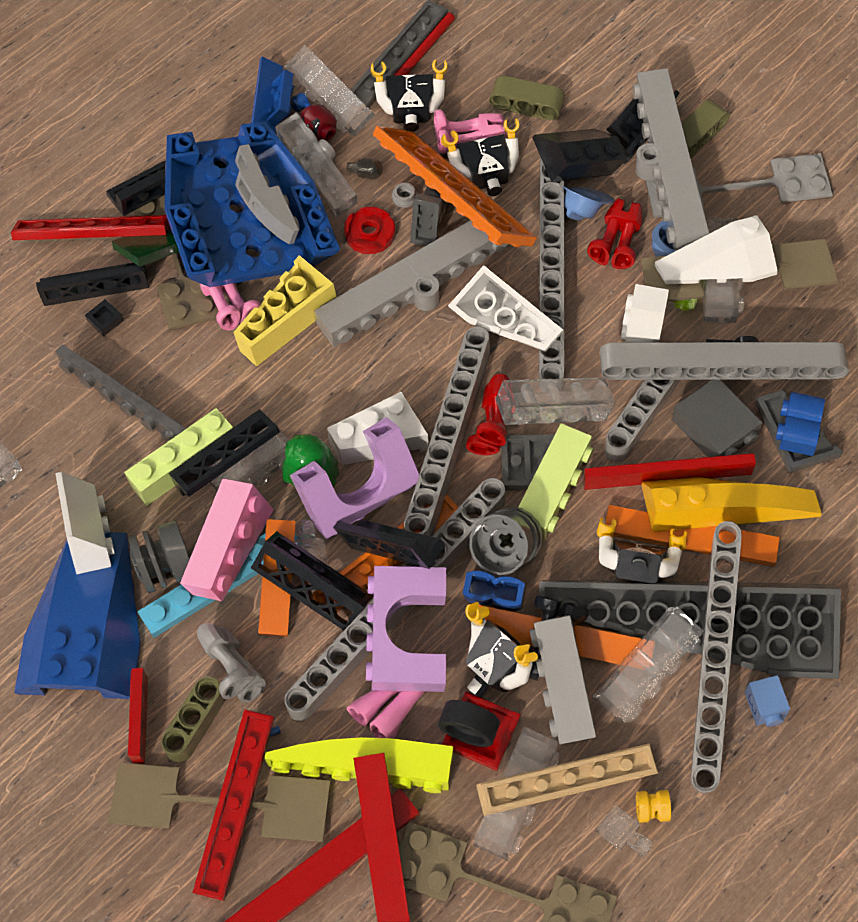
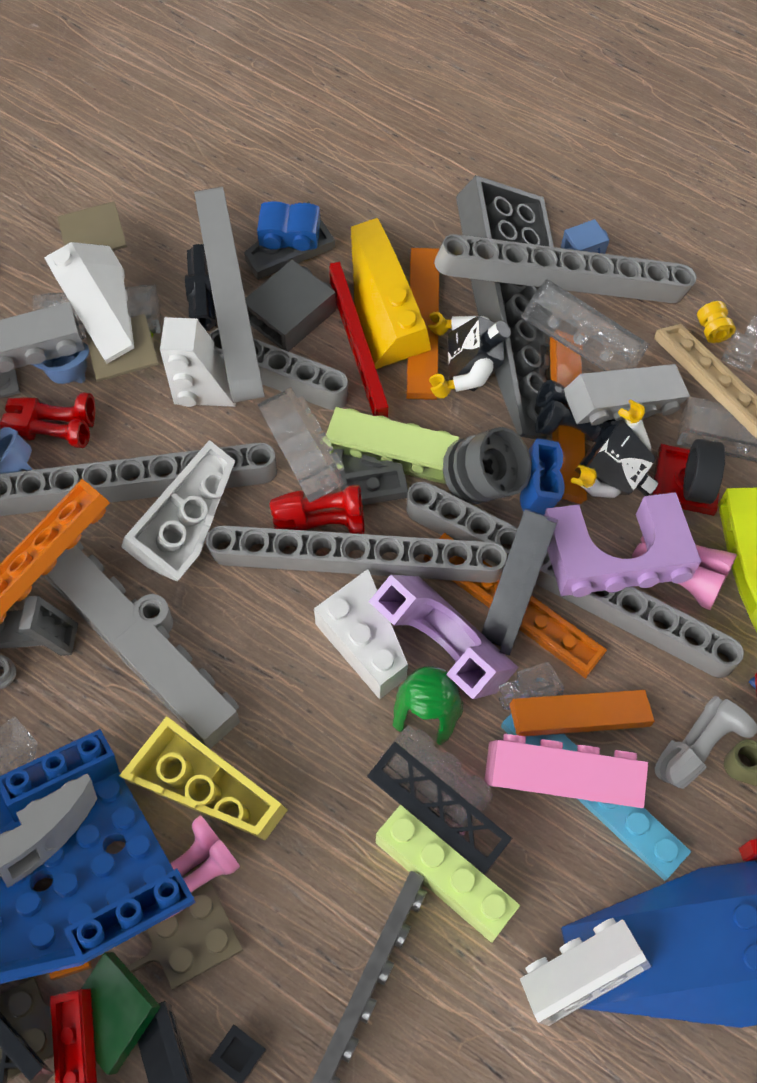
camera: 105 degrees left, 0 degrees up
dark grey wheel [128,520,190,593] -> none
black fence [251,531,373,630] -> none
red tile [344,207,395,254] -> none

